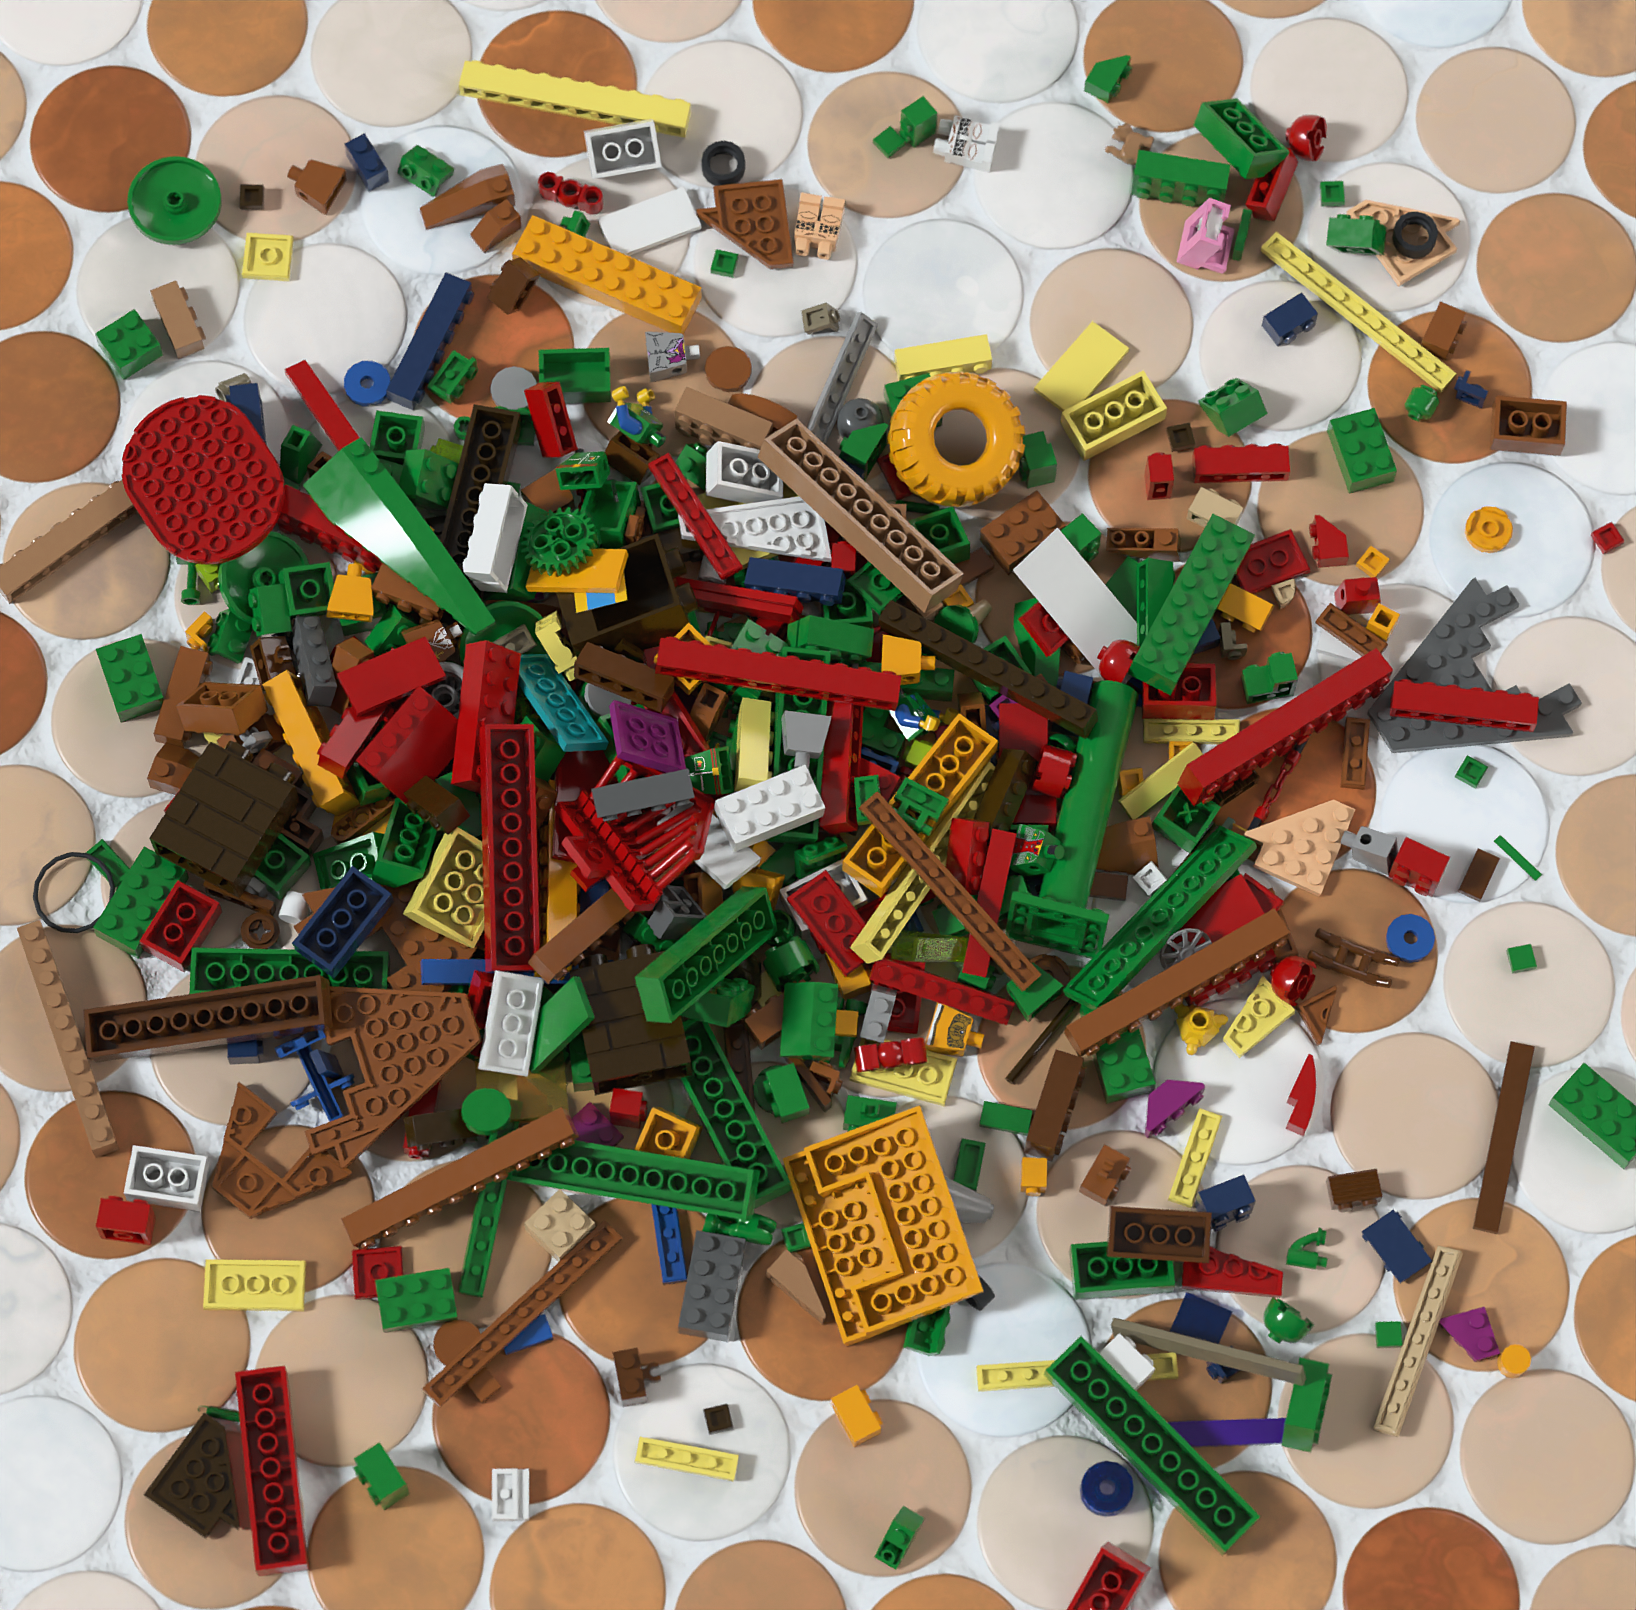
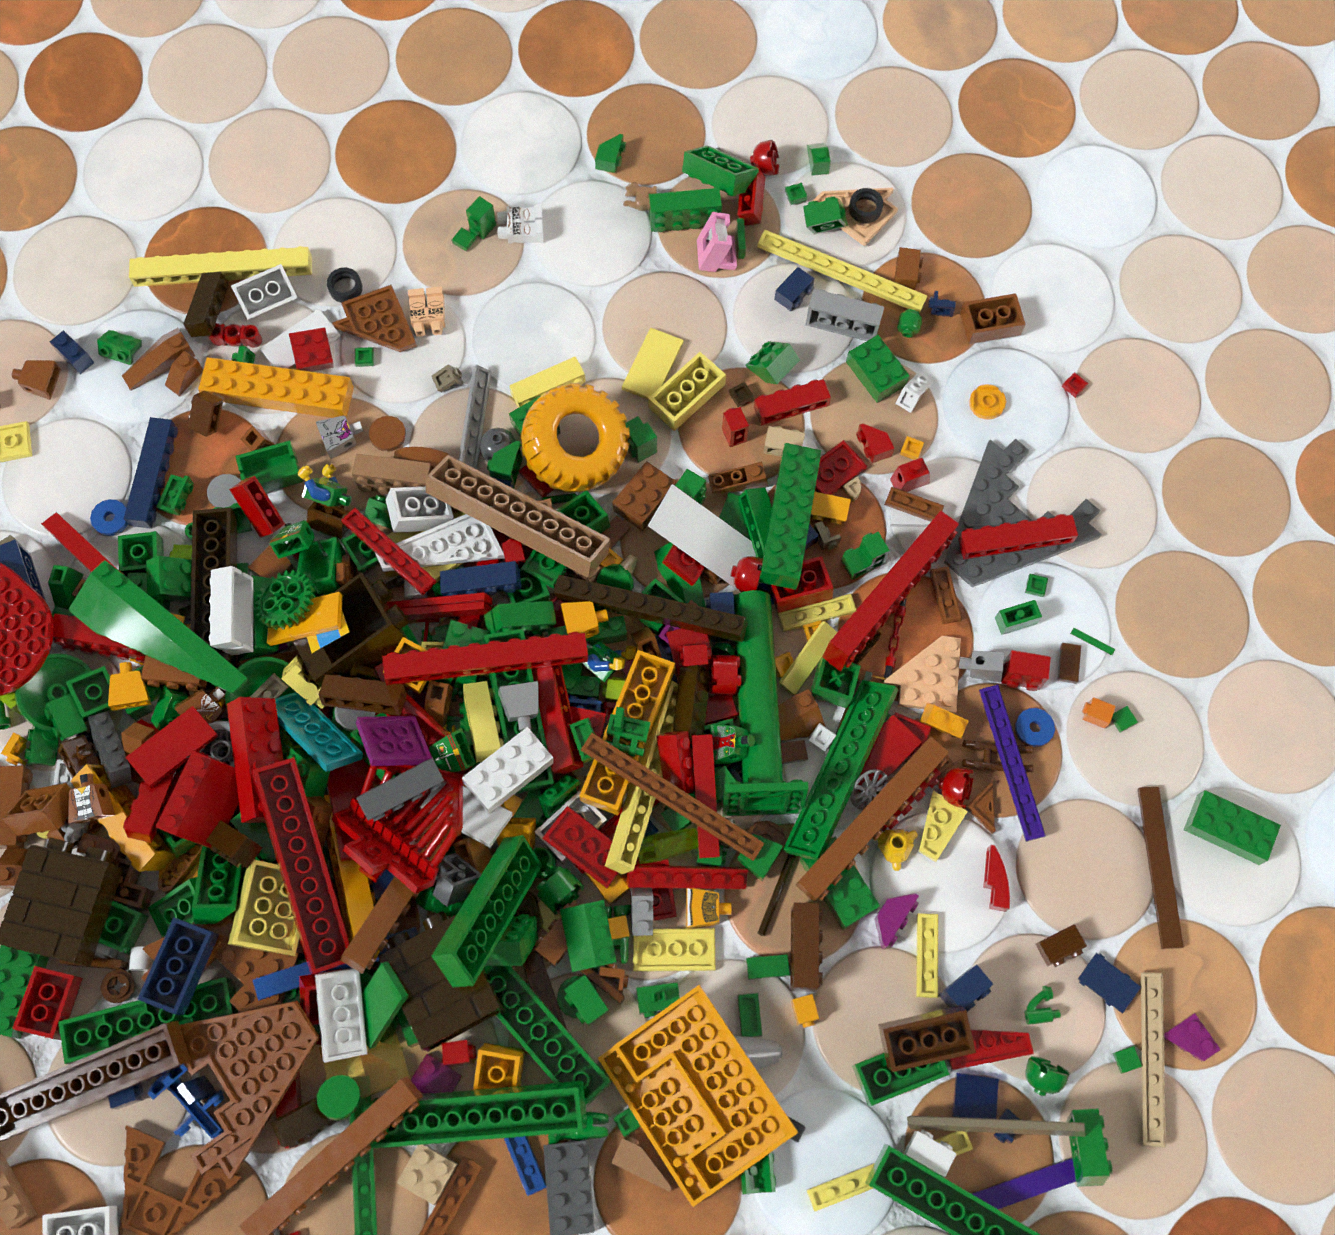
camera: 15 degrees left, 0 degrees up
red piece [854,1037,928,1072] -> none
dark orange brick [1079,1144,1131,1206] -> none
light orange brick [1366,603,1400,642] -> none
light orange piece [1497,1344,1531,1378] -> none
none -> dark orange torso [68,774,115,823]
none -> dark brown brick [183,271,229,337]
none -> dark orange brick [241,425,275,451]
none -> red brick [289,327,334,372]
none -> green tile [614,707,625,733]
none -> red brick [678,644,711,666]
none -> light grey brick [805,289,884,341]
none -> green slope [807,143,831,176]
none -> white bracket [895,373,932,413]
none -> light orange brick [919,704,969,739]
none -> dark purple tile [979,685,1046,842]
none -> green brick [995,600,1042,635]
none -> orange brick [1082,697,1116,728]

